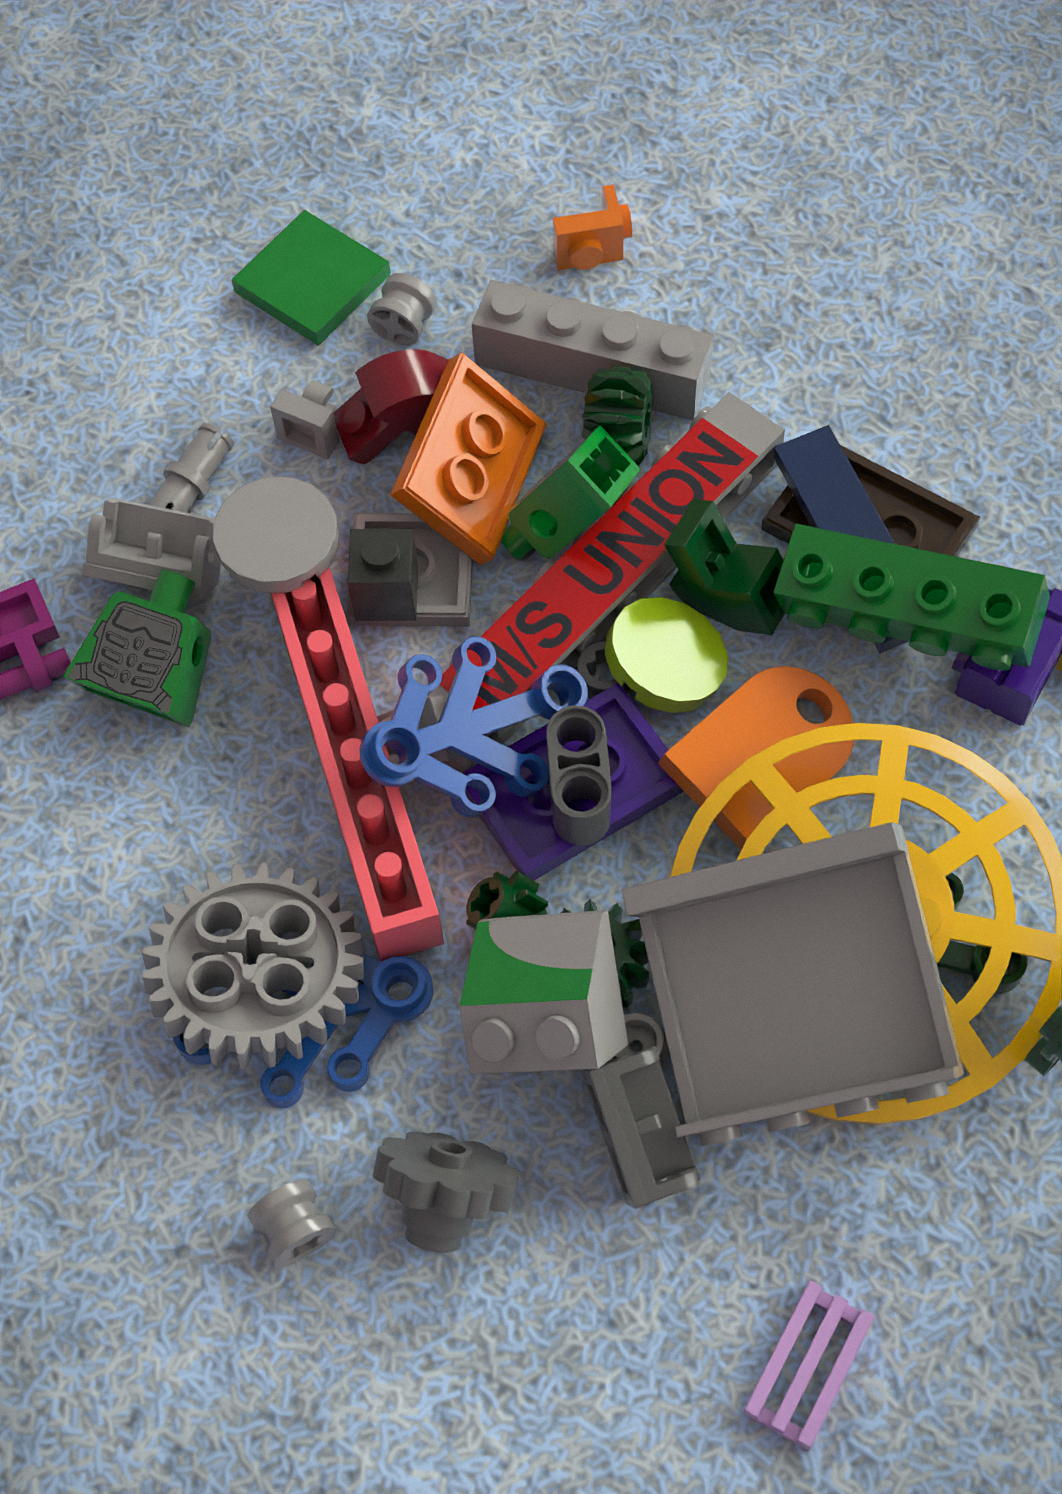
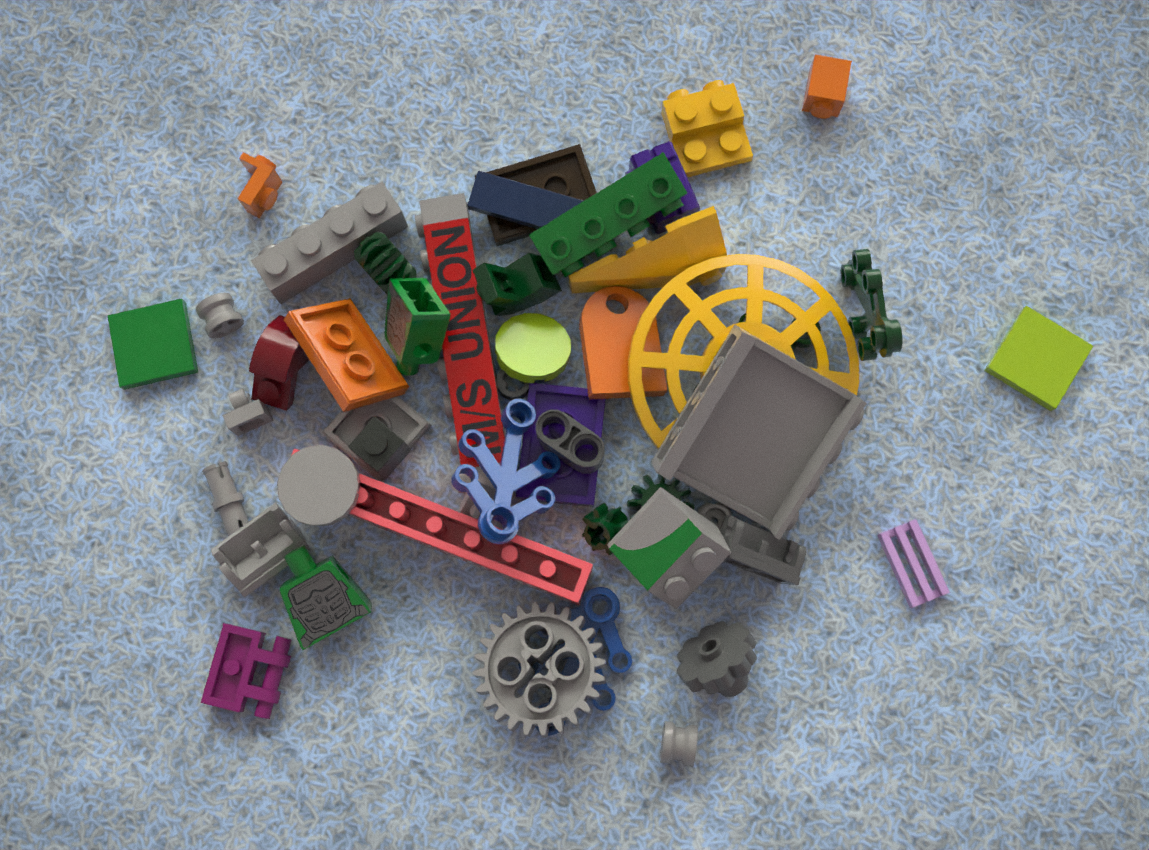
camera: 50 degrees left, 15 degrees up
none -> yellow wedge [568,206,727,294]

